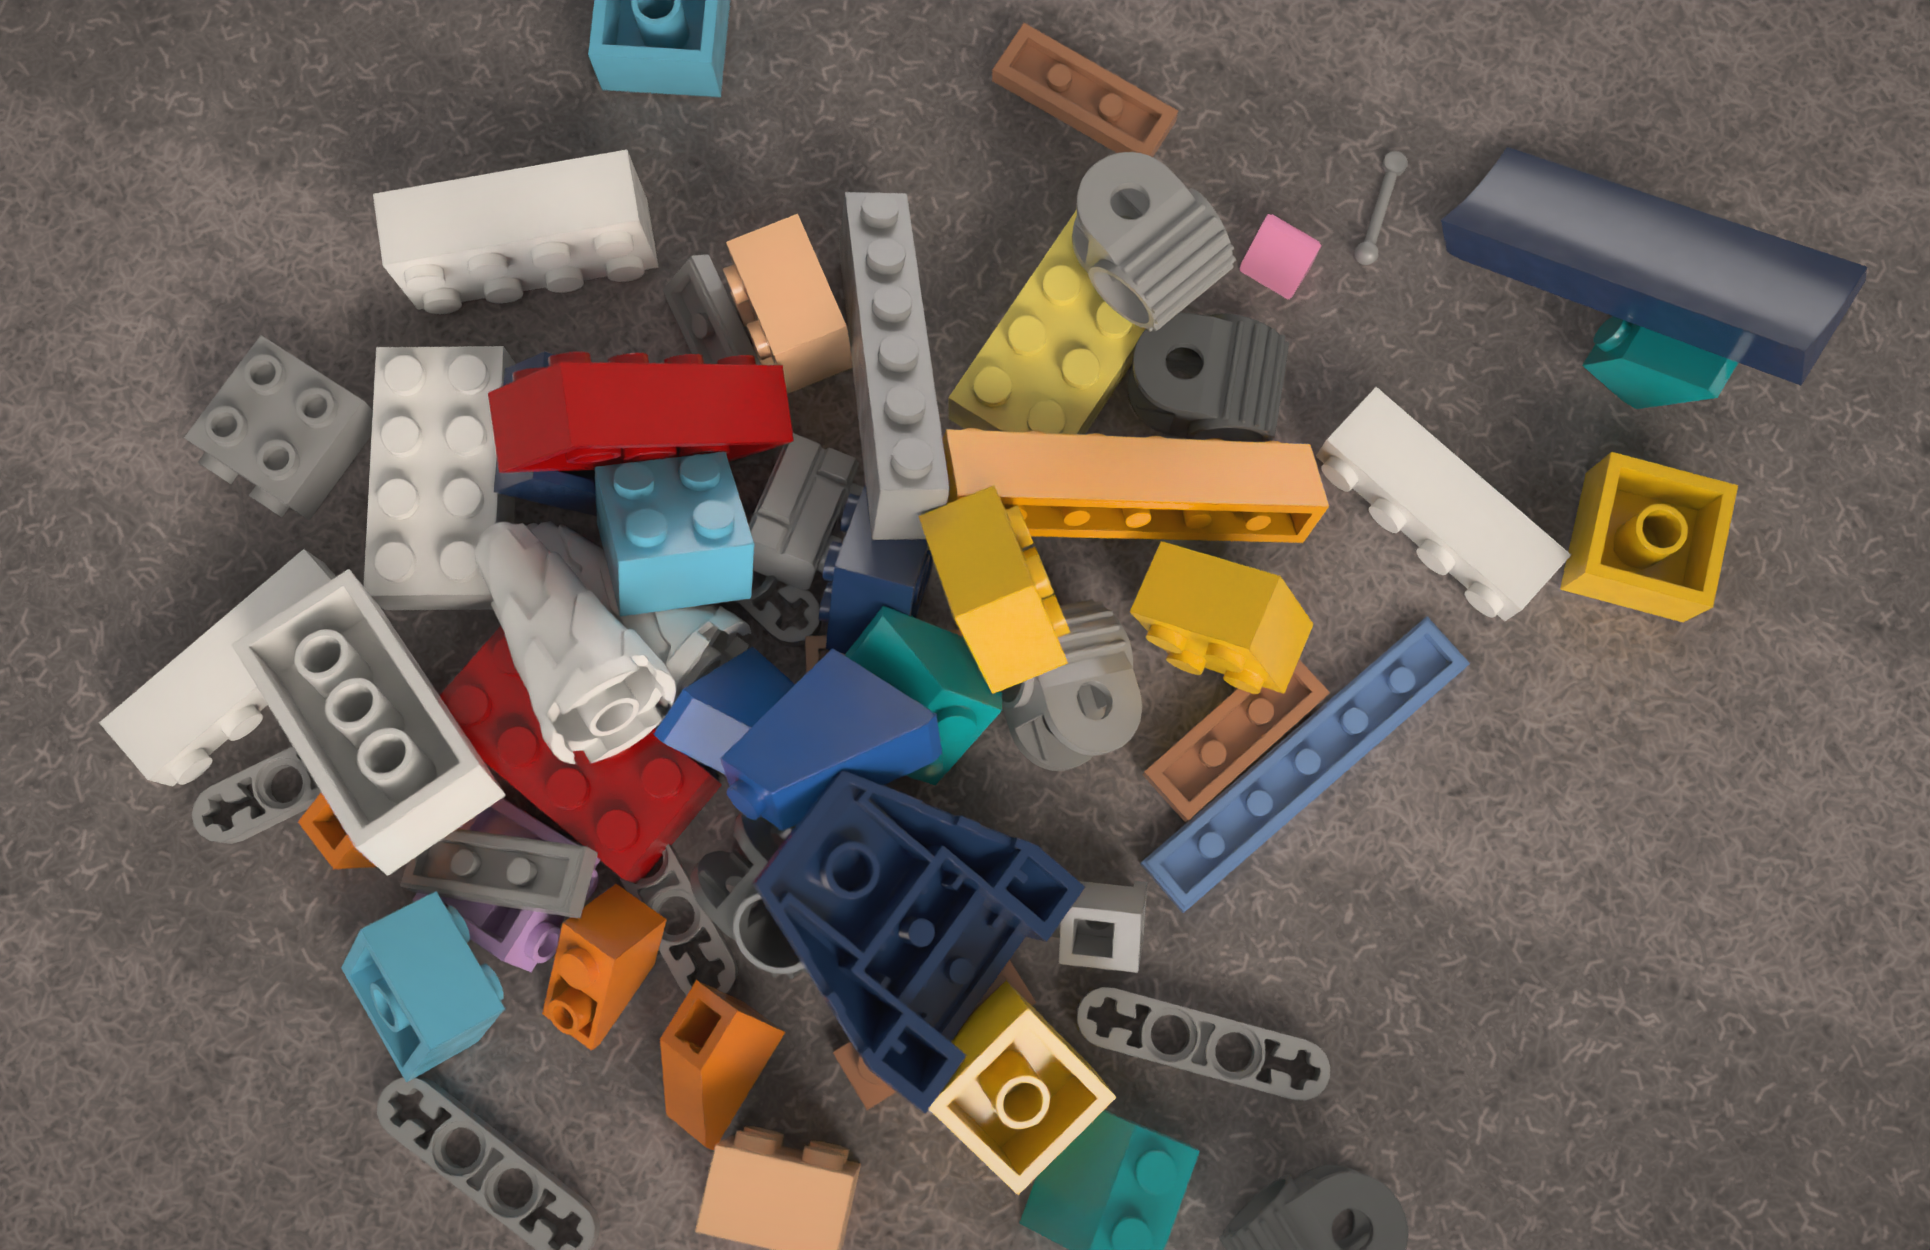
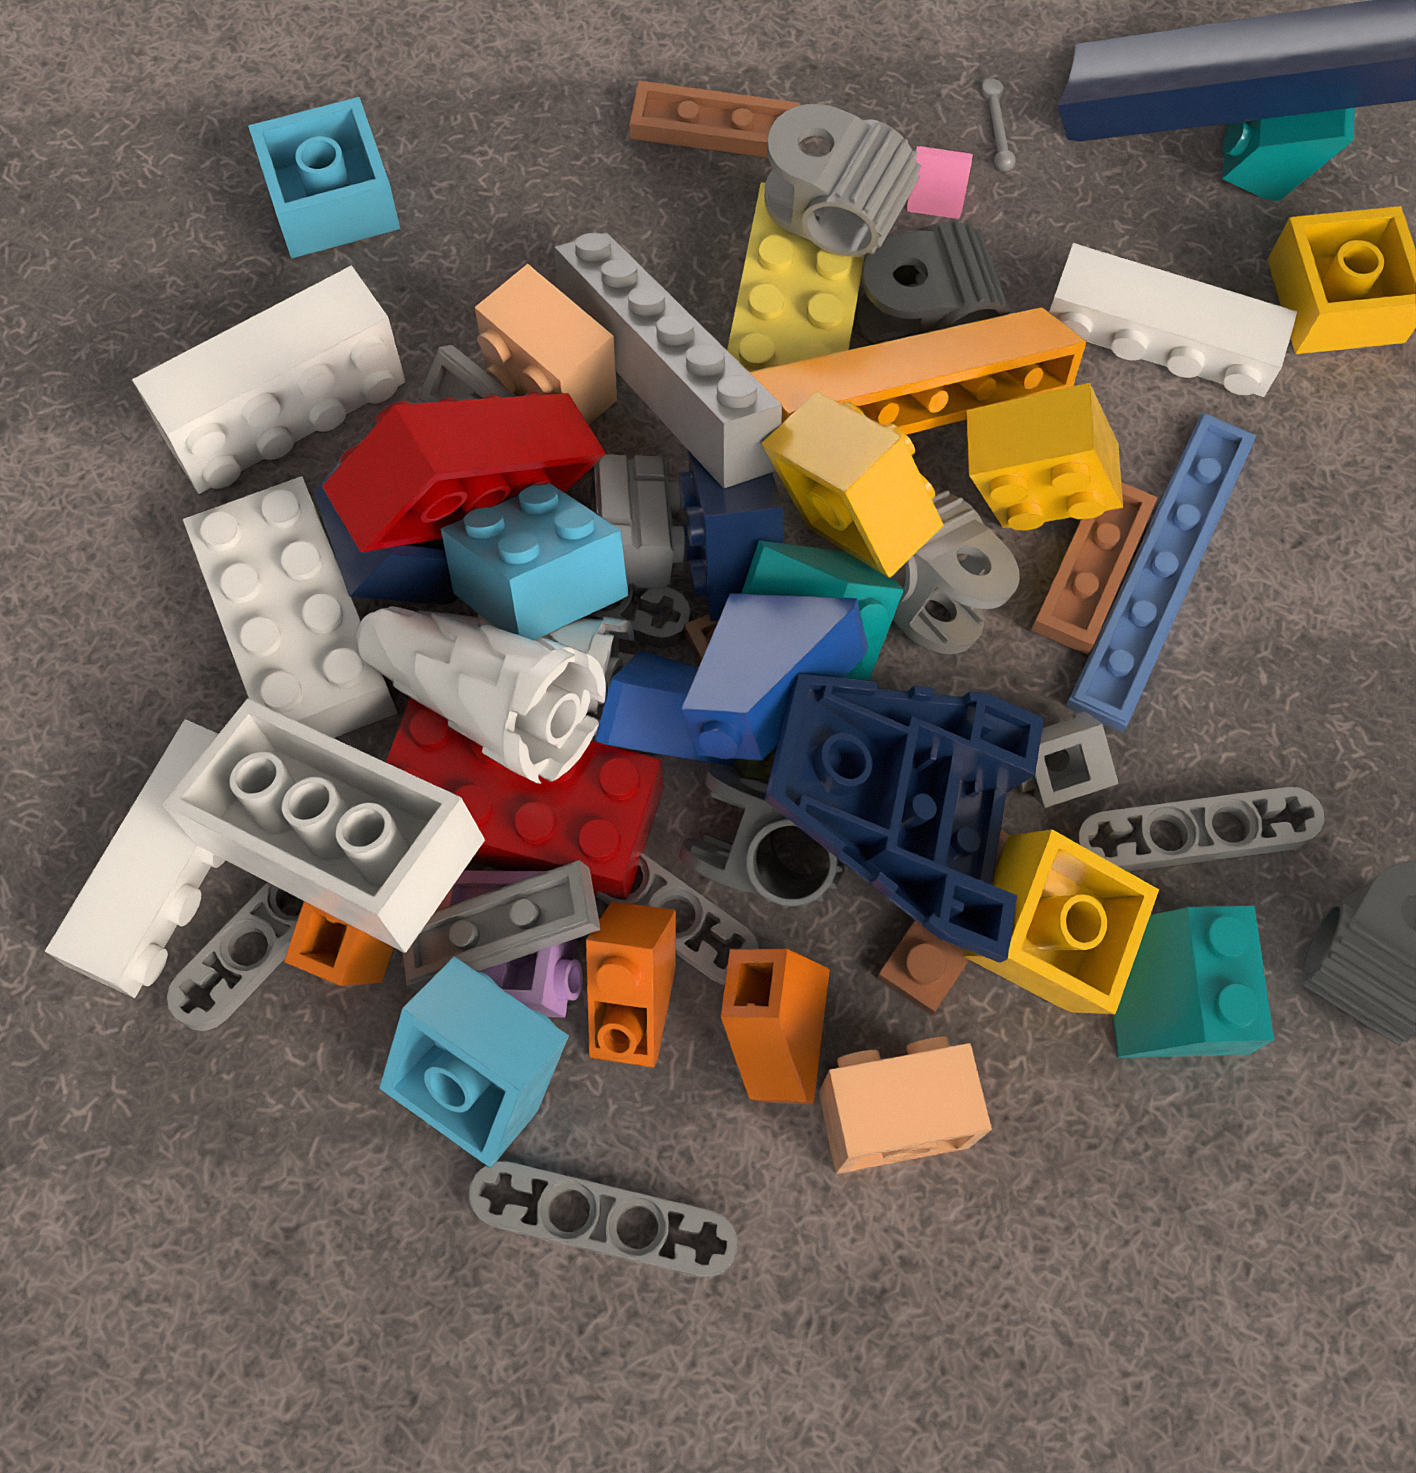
camera: 25 degrees left, 10 degrees down
light grey brick [184,335,373,520] -> none

